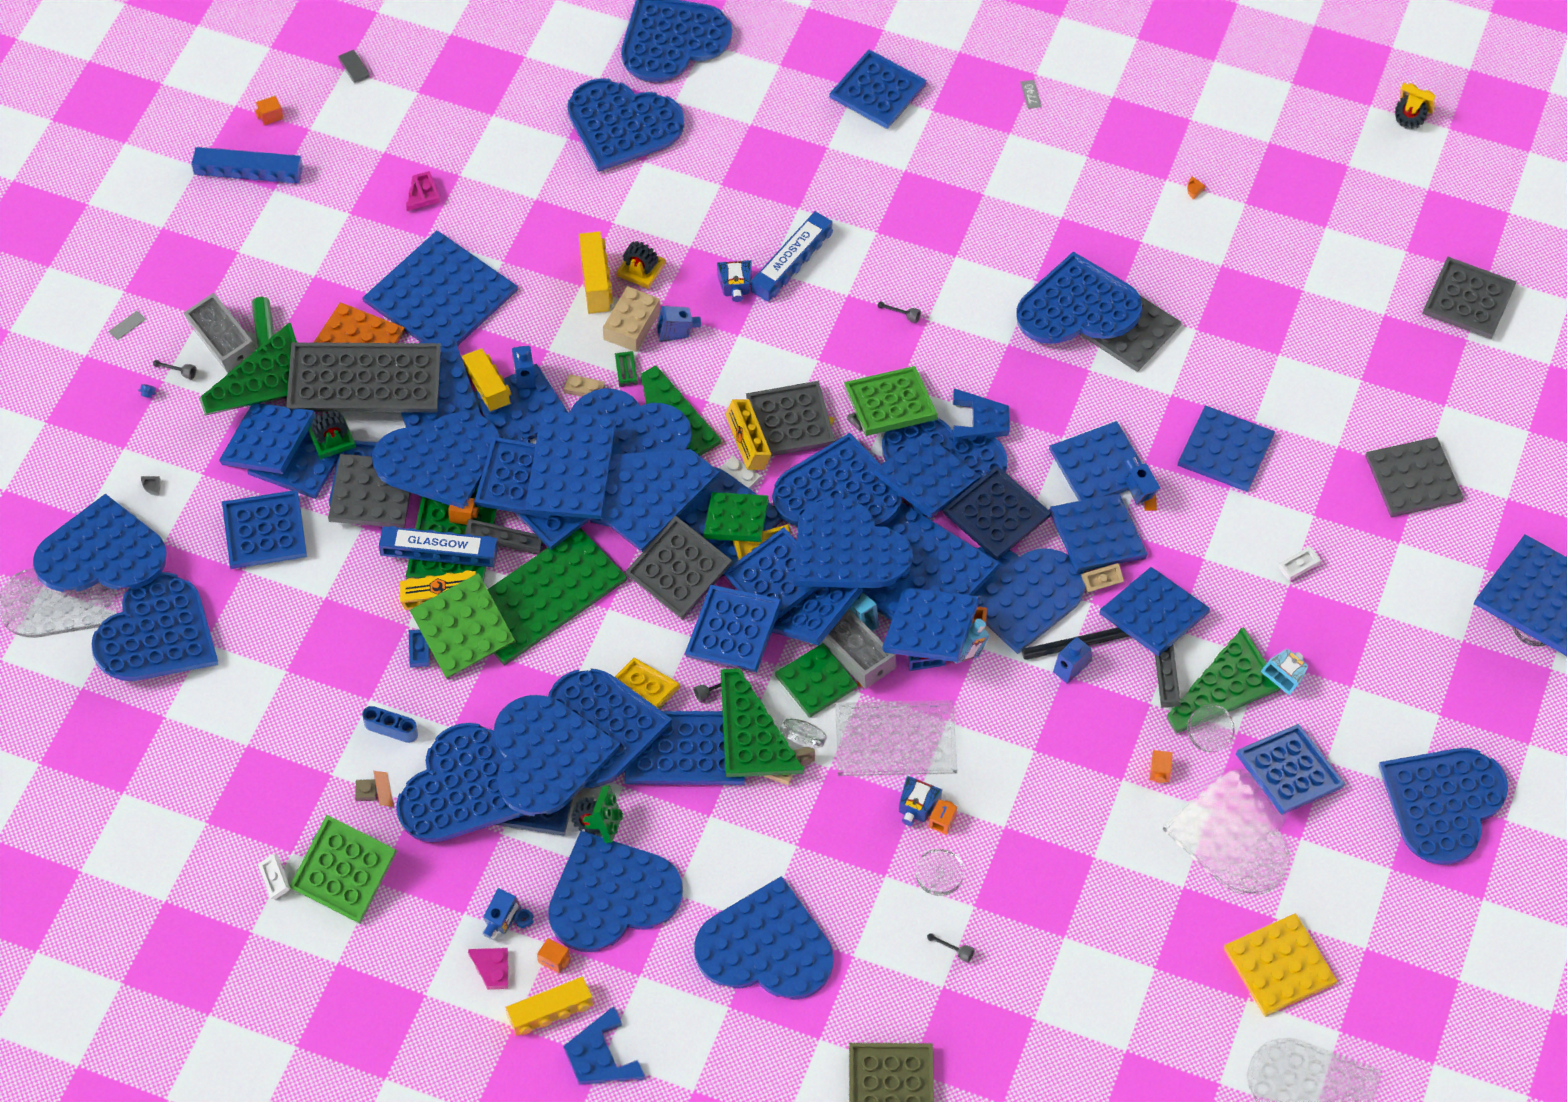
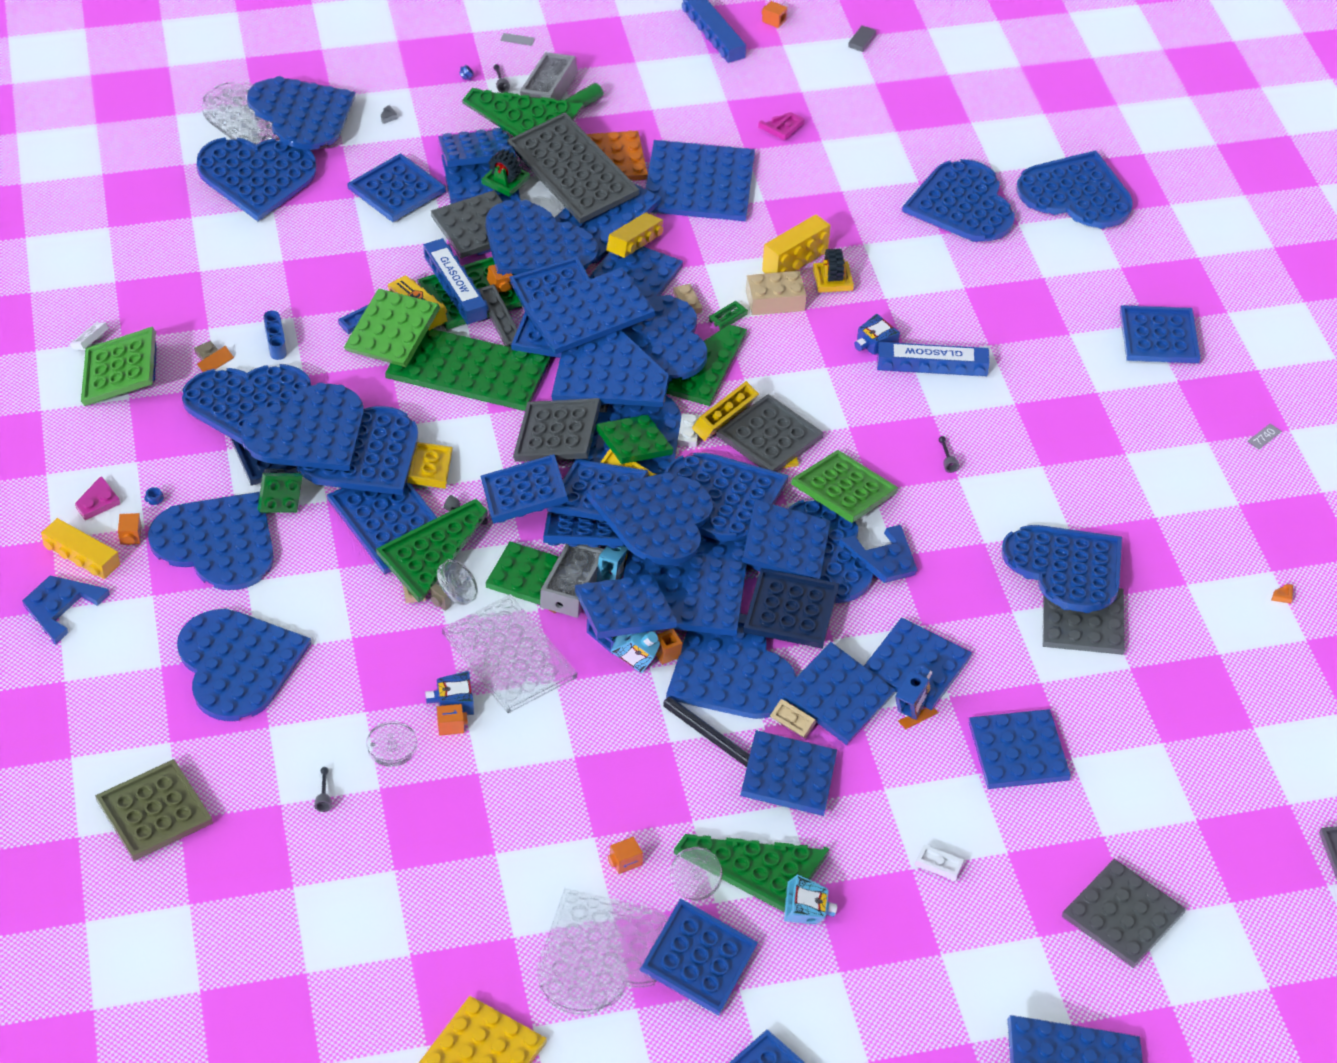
camera: 55 degrees right, 10 degrees down
blue torso [482,888,522,940] -> none
blue torso [512,346,536,390] -> none
blue torso [656,306,701,342] -> none
blue torso [1053,637,1092,684] -> none
dark grey tile [1155,644,1181,708] -> none

